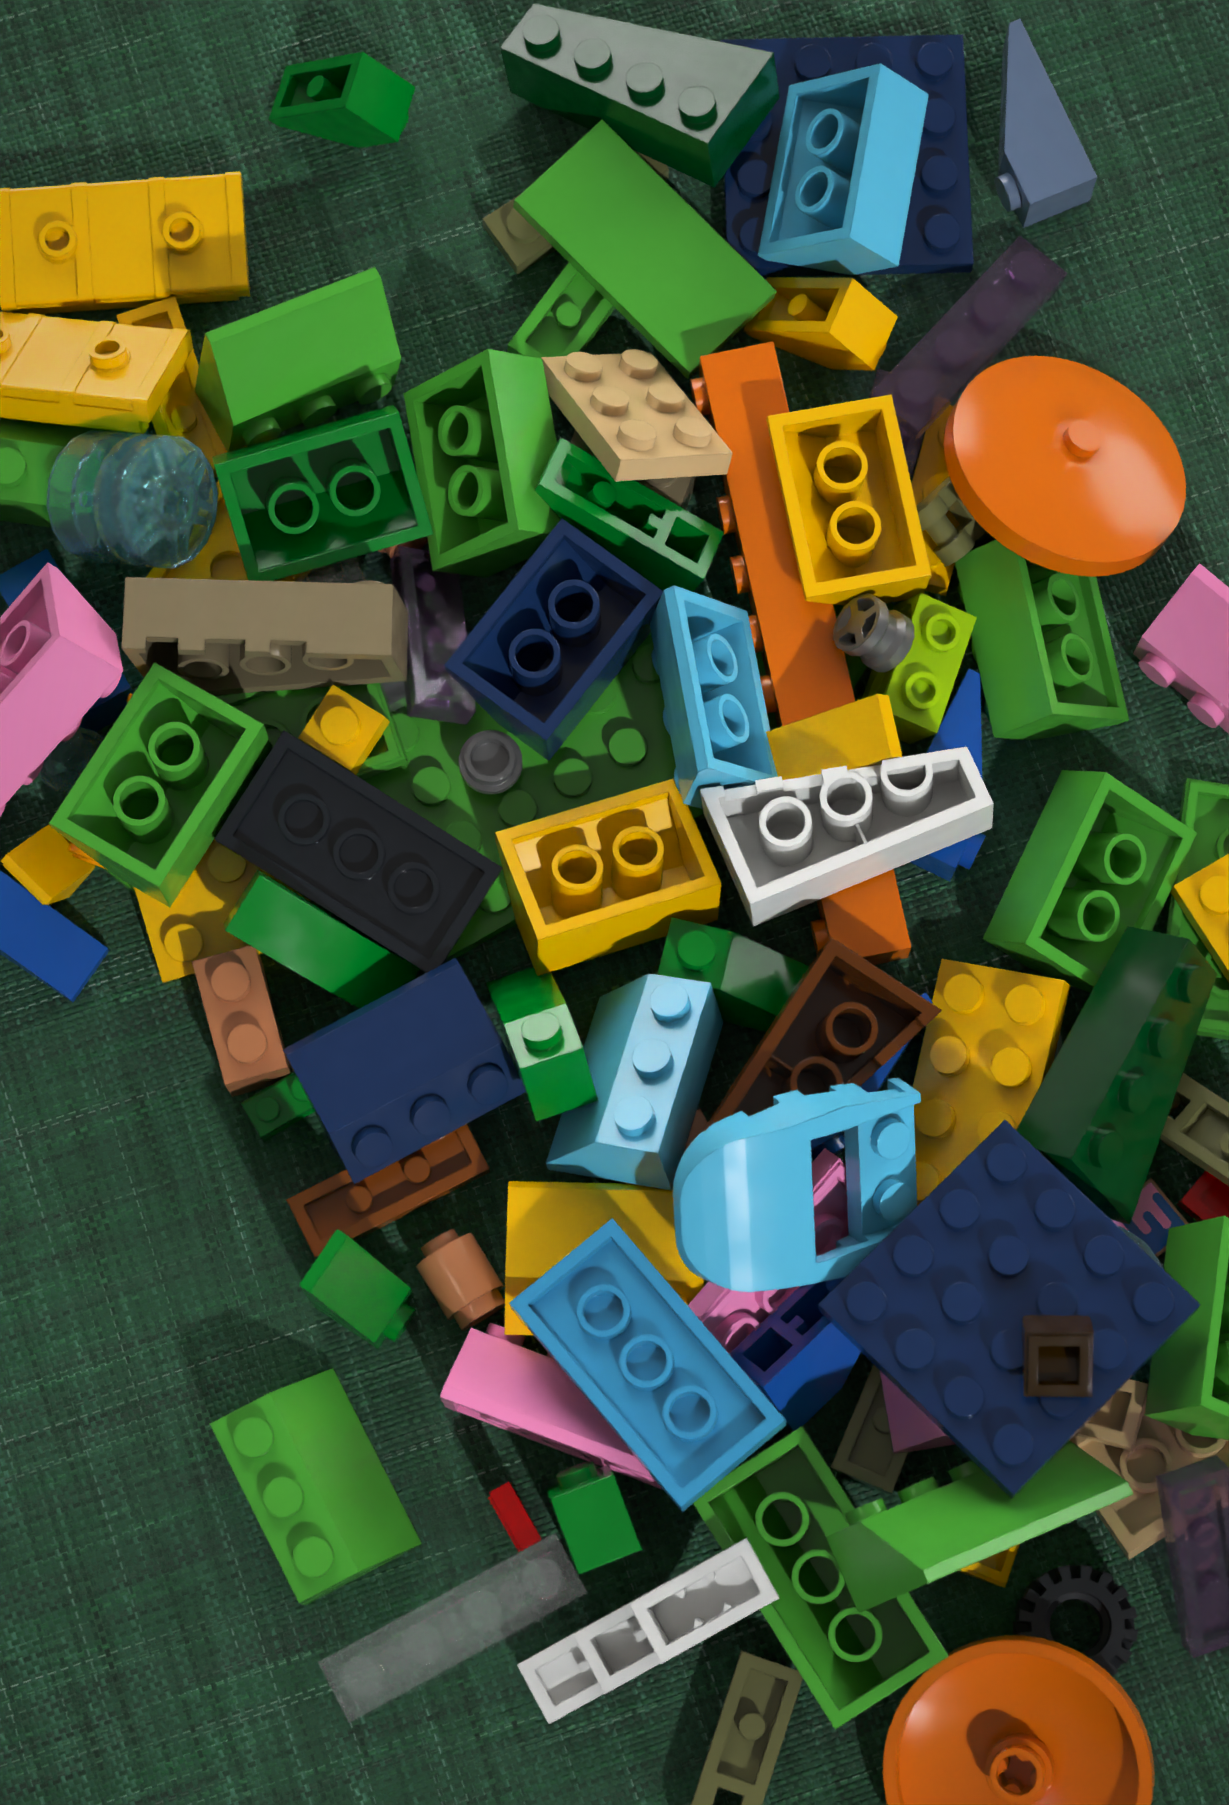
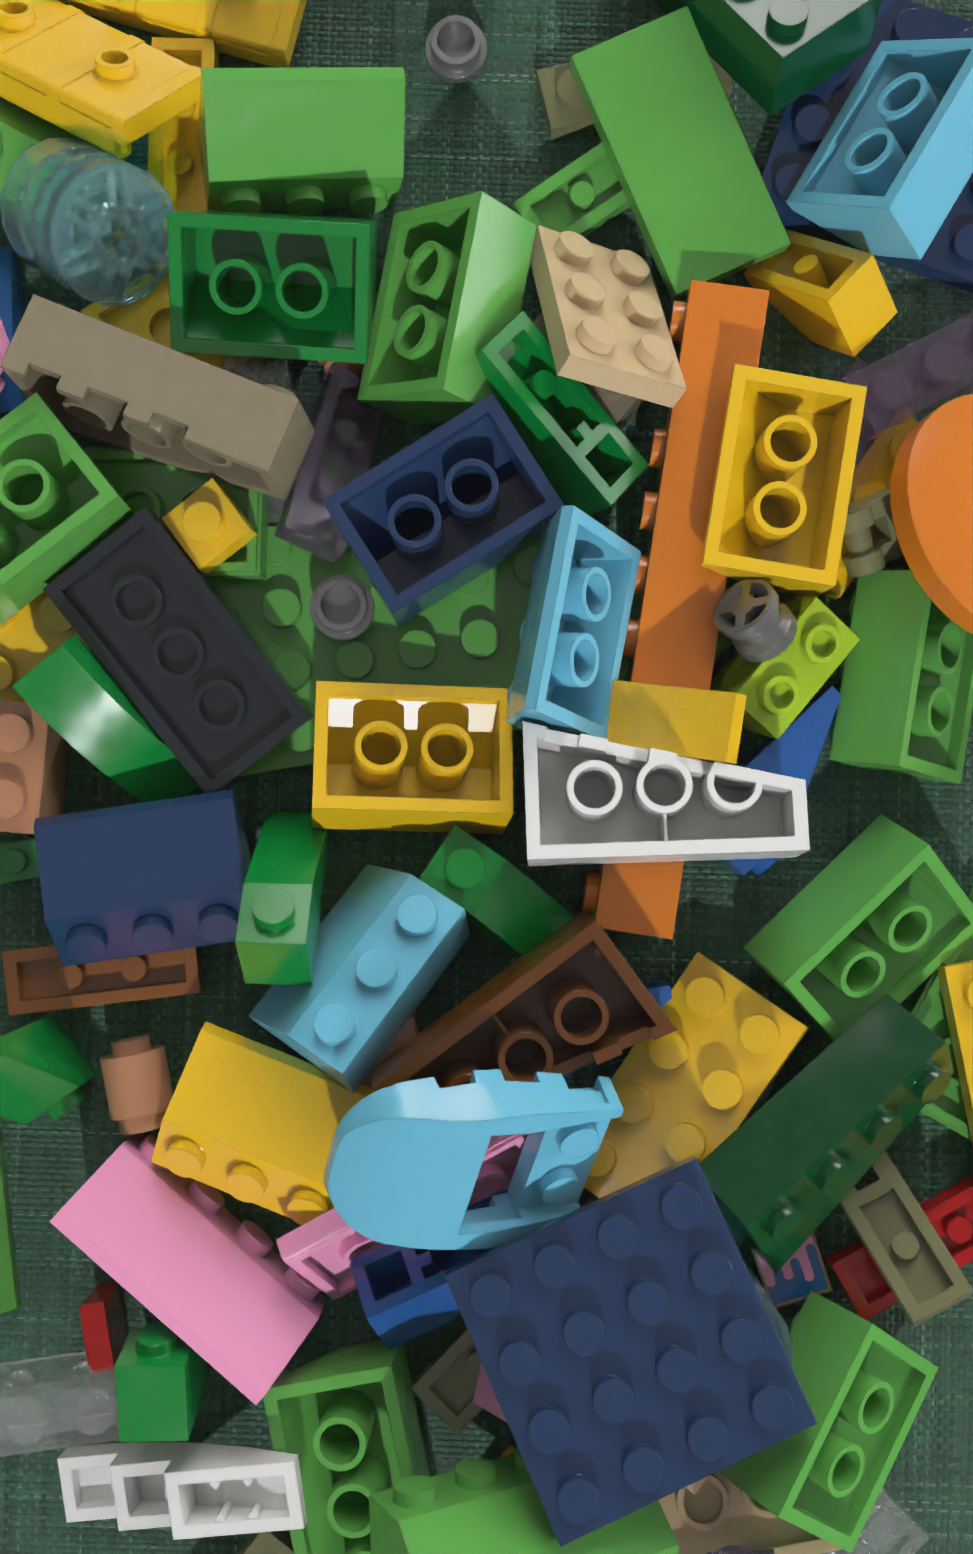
camera: 20 degrees right, 10 degrees up
dark azure plate [509,1218,786,1512] -> none
dark brown slope [1022,1315,1094,1397] -> none
none -> flat silver plate [425,15,487,83]

